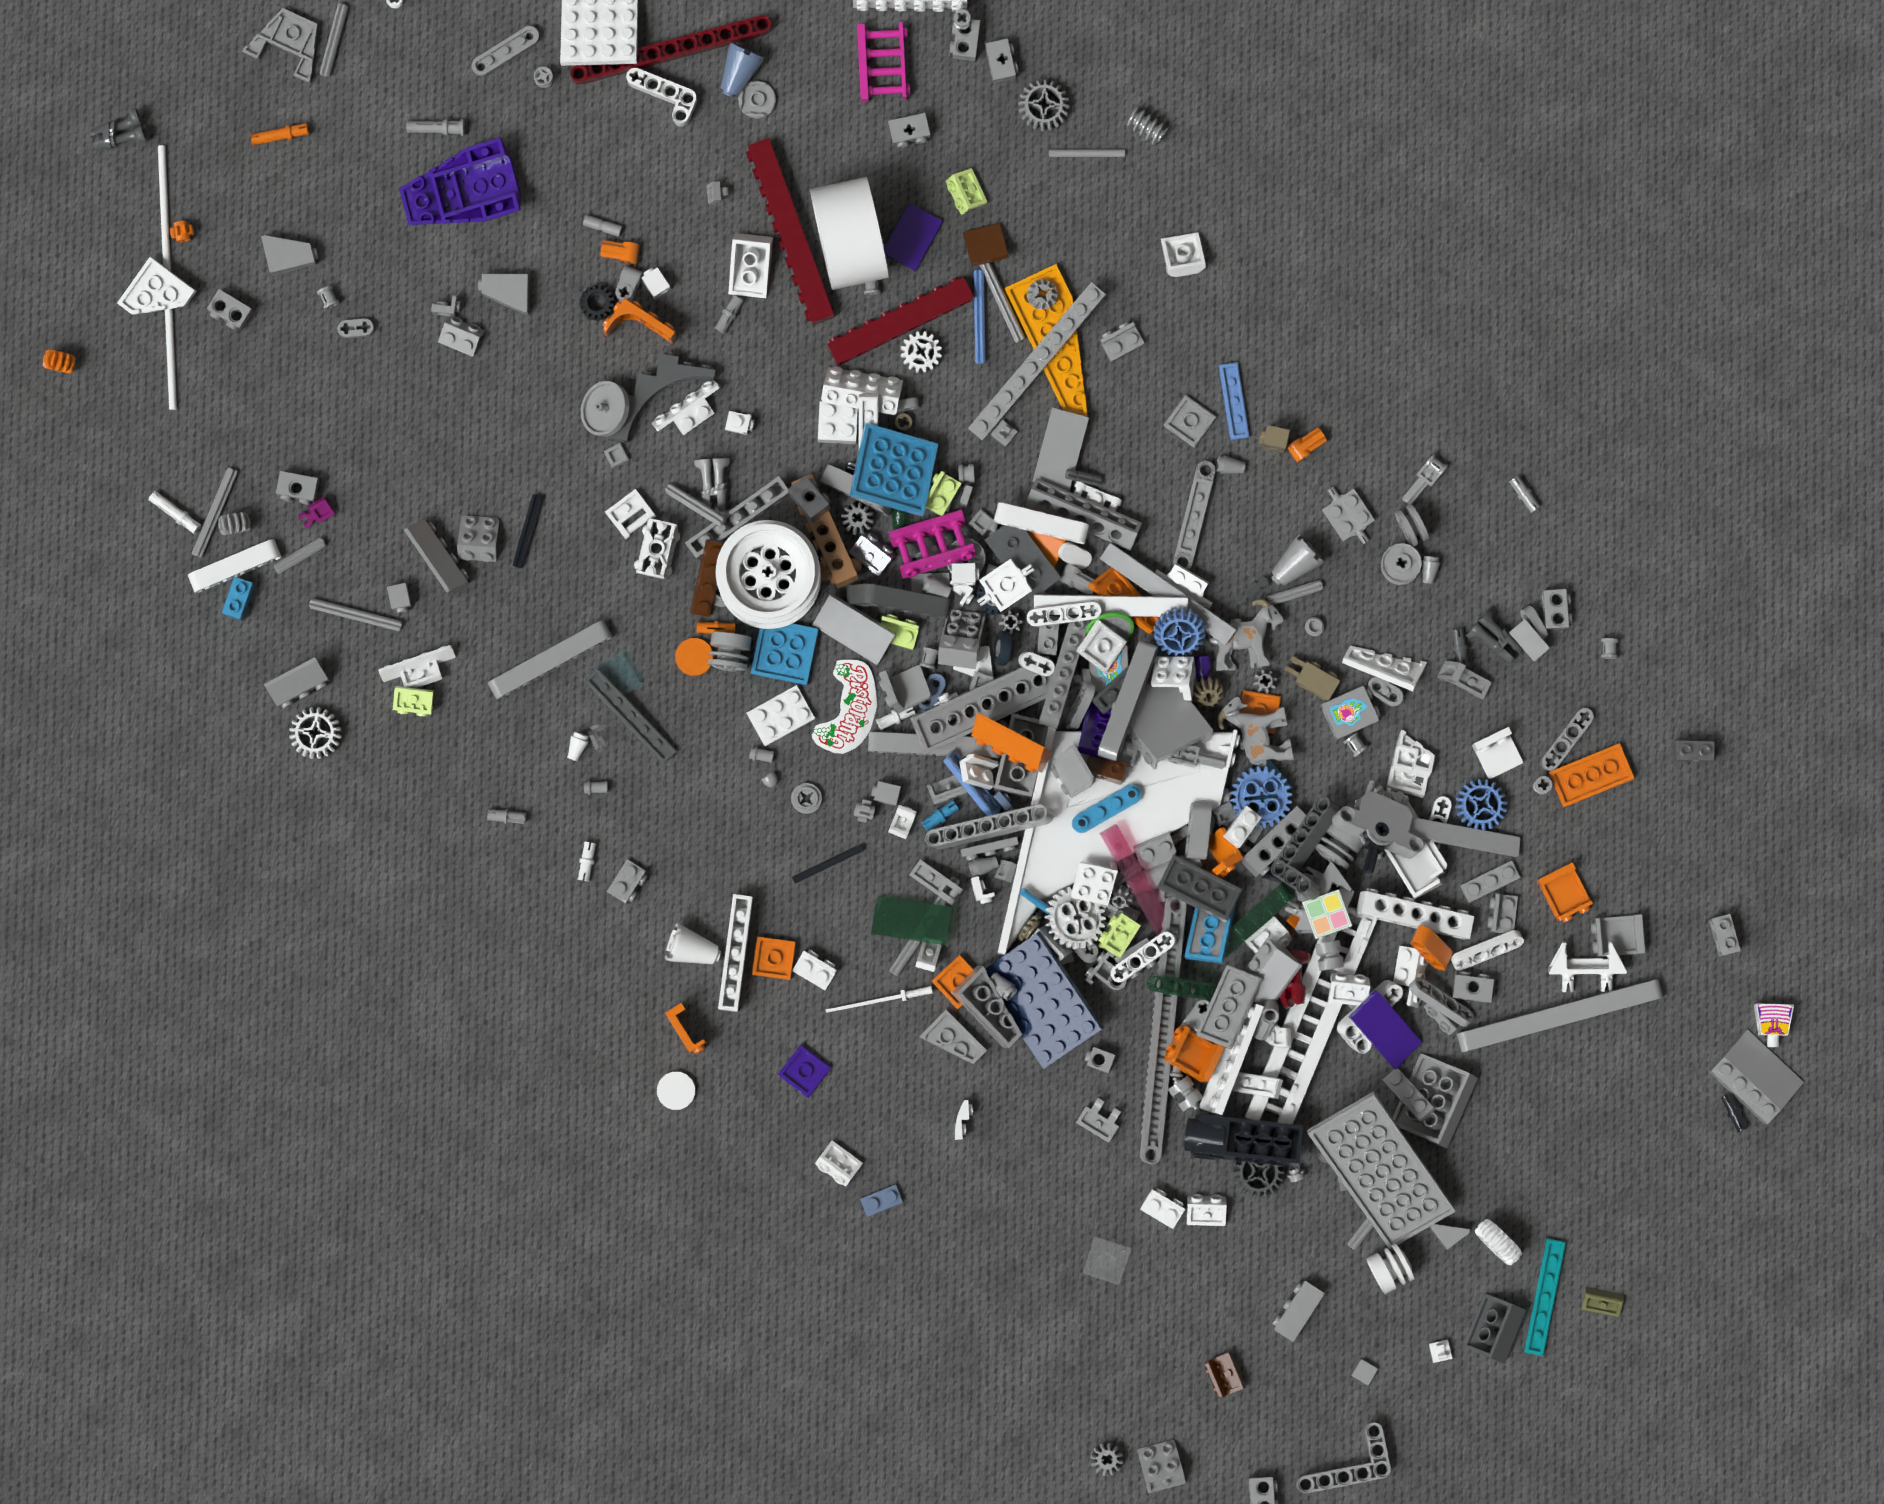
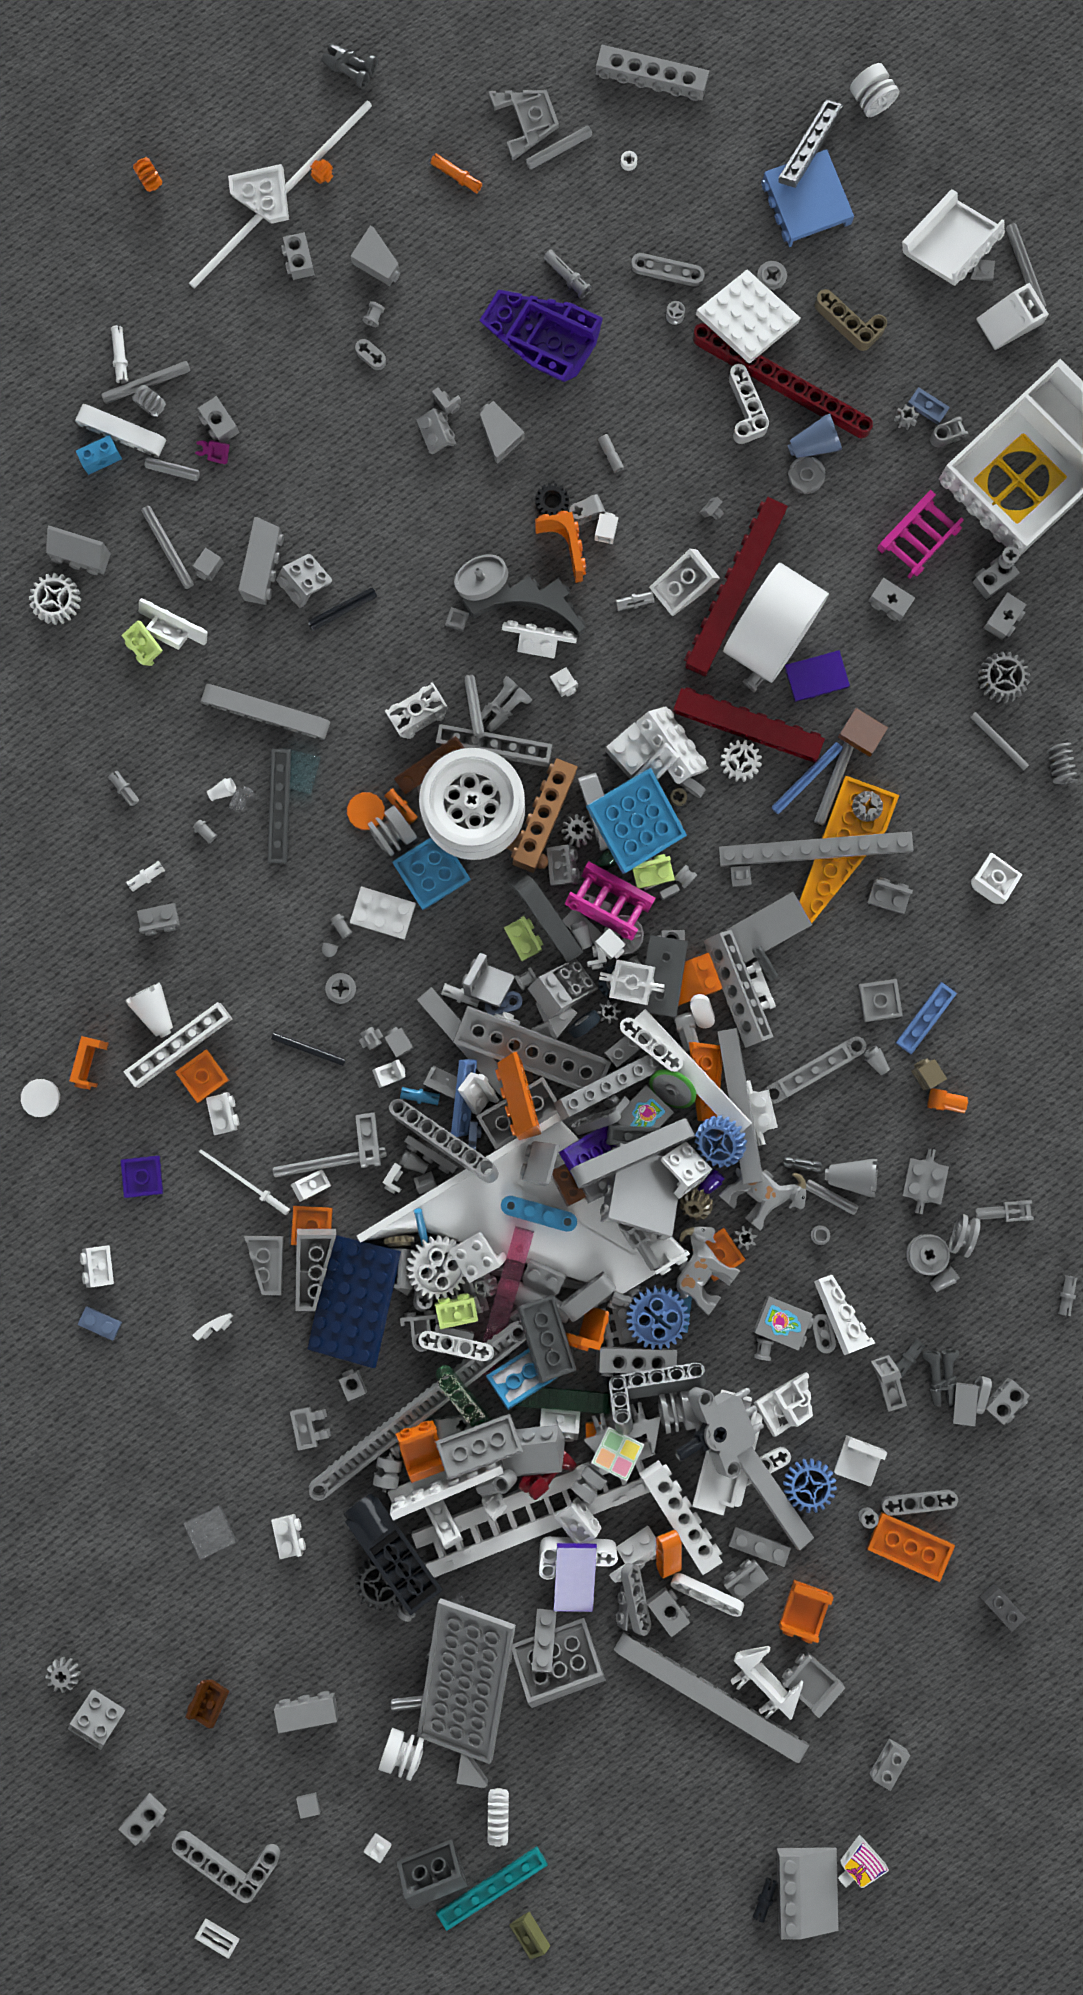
camera: 50 degrees right, 0 degrees up
orange piece [600,240,640,264] -> none
white plate [605,489,656,539] -> none
flat silver brick [787,475,831,523] -> none
tile [812,593,896,665] -> none
sticker [812,660,877,754] -> none
clear green tile [871,896,953,946] -> none
yellowish green bracket [946,168,987,215] -> none
light grey tile [969,509,994,536] -> none
light grey cone [990,973,1017,1001] -> none
white beam [994,503,1089,544] -> none
white beam [1018,652,1055,676] -> none
white plate [1076,620,1127,673] -> none
white bracket [1187,1194,1227,1226] -> none
white plate [1223,806,1262,848] -> none
dark tan hinge [1284,656,1340,702] -> none
light grey bush [1601,638,1619,659] -> none

